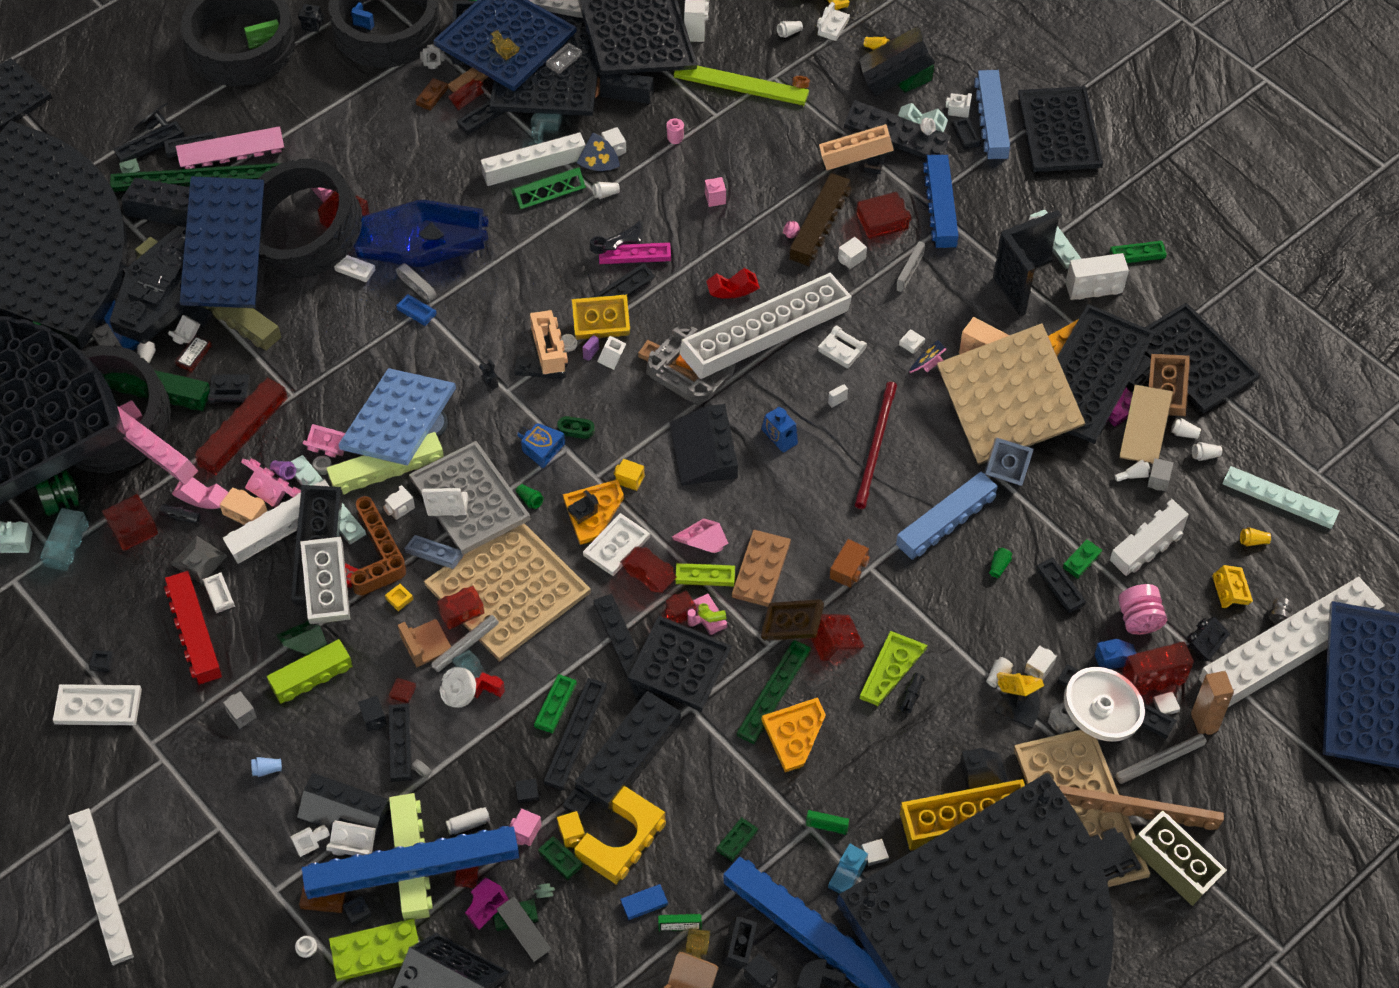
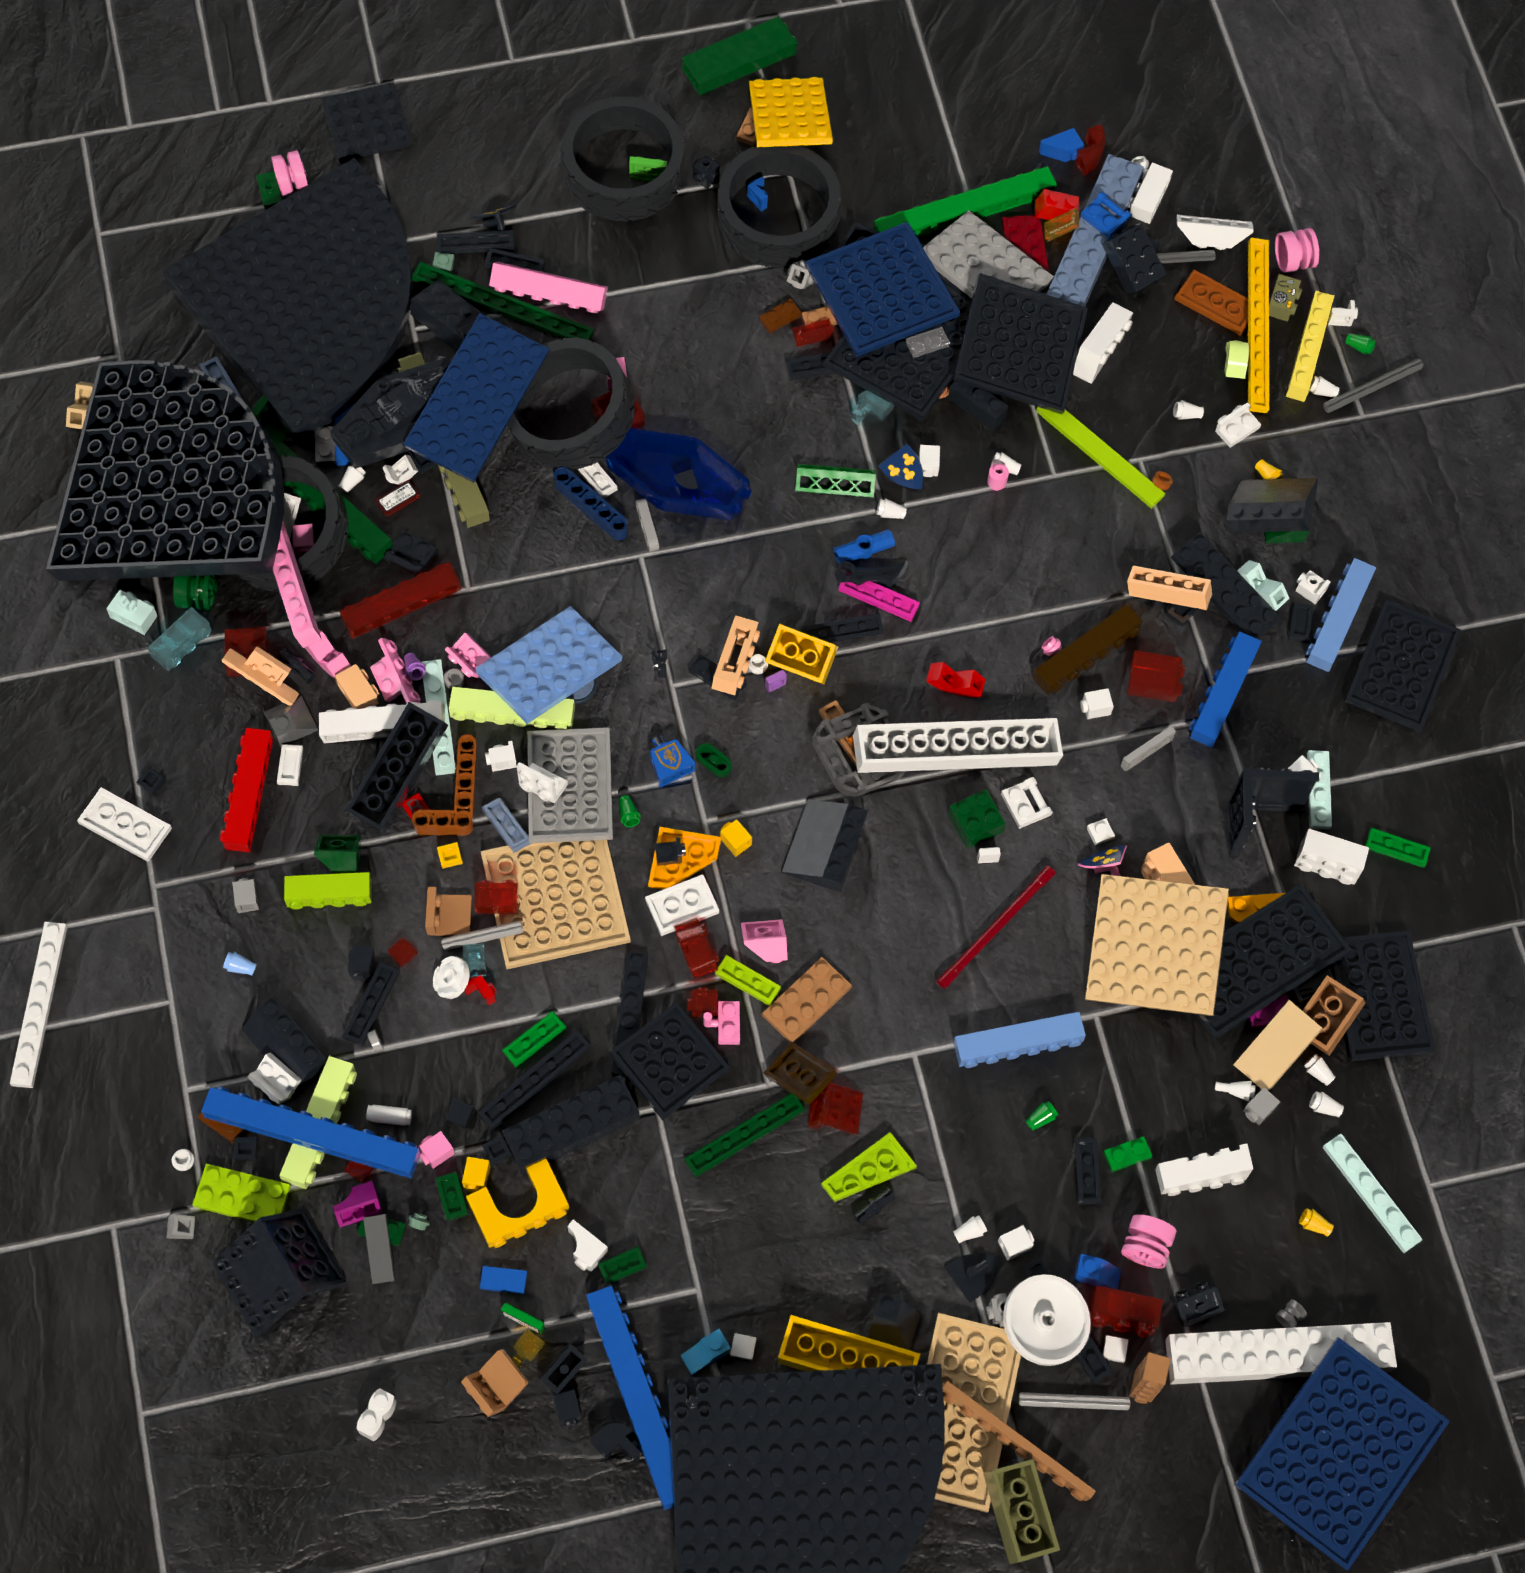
camera: 25 degrees right, 10 degrees up
white plate [290,825,330,857] -> none
white brick [300,537,350,624] -> none
blue tile [396,294,437,326] -> none
white brick [481,133,586,186] -> none
clear yellow plate [491,30,519,60] -> none
white brick [597,336,626,370] -> none
lime arm [698,603,726,622] -> none
bright pink brick [705,177,726,207] -> none
blue torso [761,407,798,453] -> none
light orange plate [761,697,826,772] -> none
green tile [806,810,849,835] -> none
dark orange brick [830,539,870,588] -> none
white plate [920,118,936,135] -> none
sand blue brick [984,438,1034,486] -> none
yellow bracket [996,672,1044,696] -> none
black plate [1090,828,1142,883] -> none
yellow bracket [1212,565,1253,608] -> none
none -> light nougat bracket [222,646,299,706]
none -> dark blue beam [554,467,628,541]
none -> white arch [568,1220,608,1272]
none -> blue piece [833,529,895,563]
none -> dark green brick [948,789,1006,849]
none -> white cone [991,452,1021,475]

